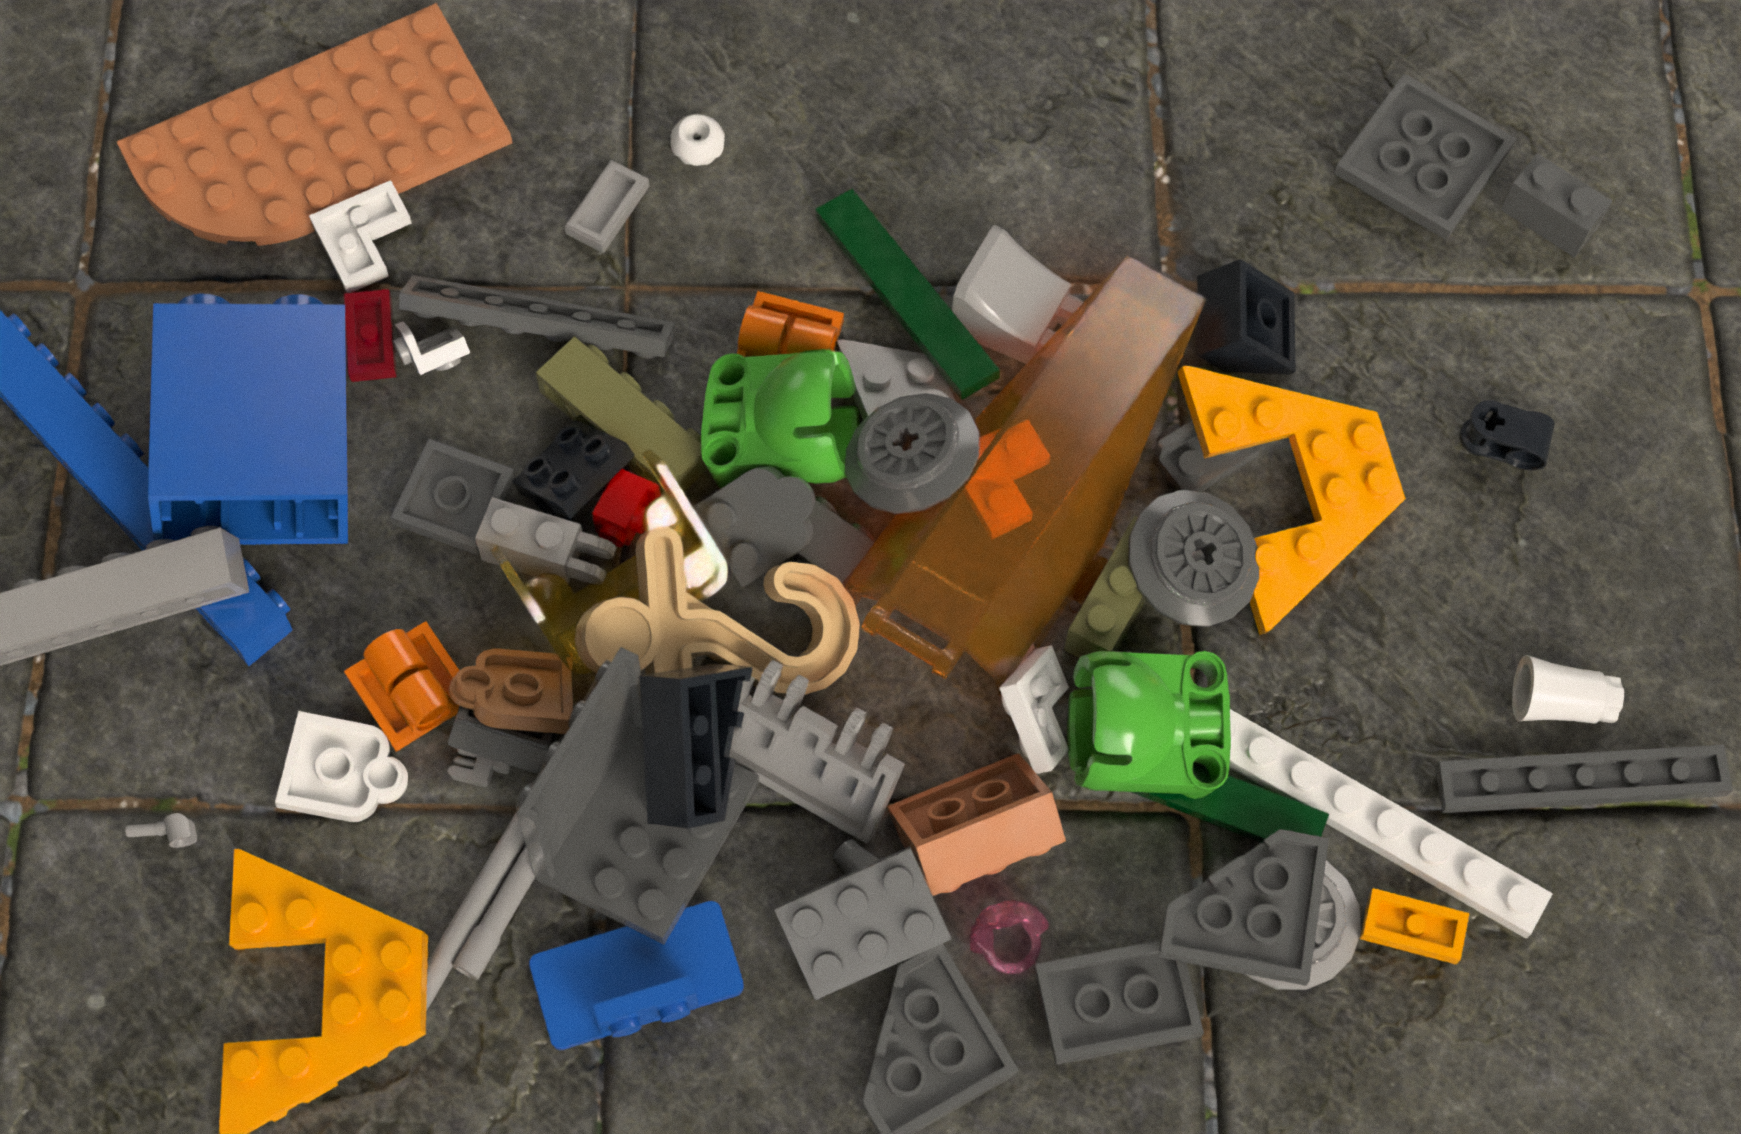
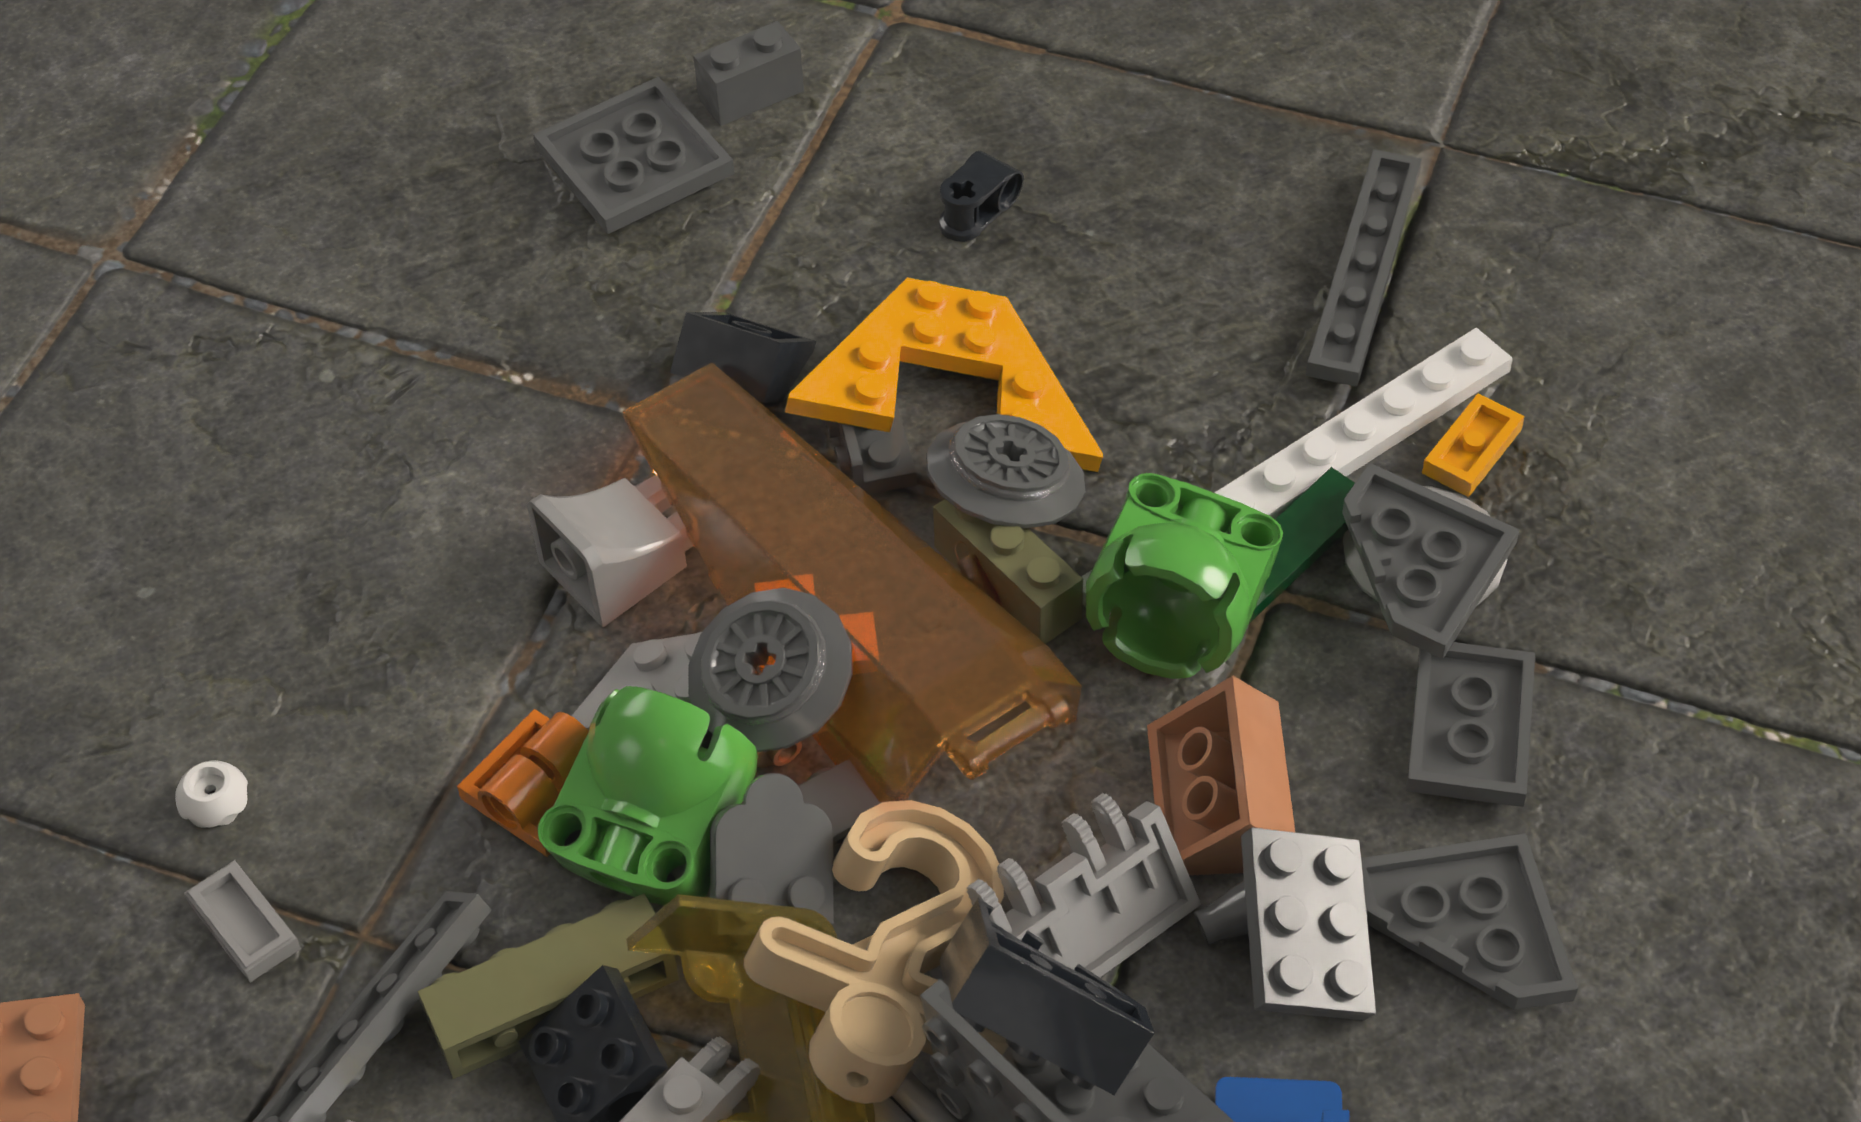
camera: 65 degrees left, 15 degrees down
red brick [592,469,662,547] -> none
dark green tile [815,188,1000,400] -> none
clear pink piece [969,899,1049,974] -> none
white plate [1000,645,1069,774] -> none
white plant [1512,655,1624,724] -> none

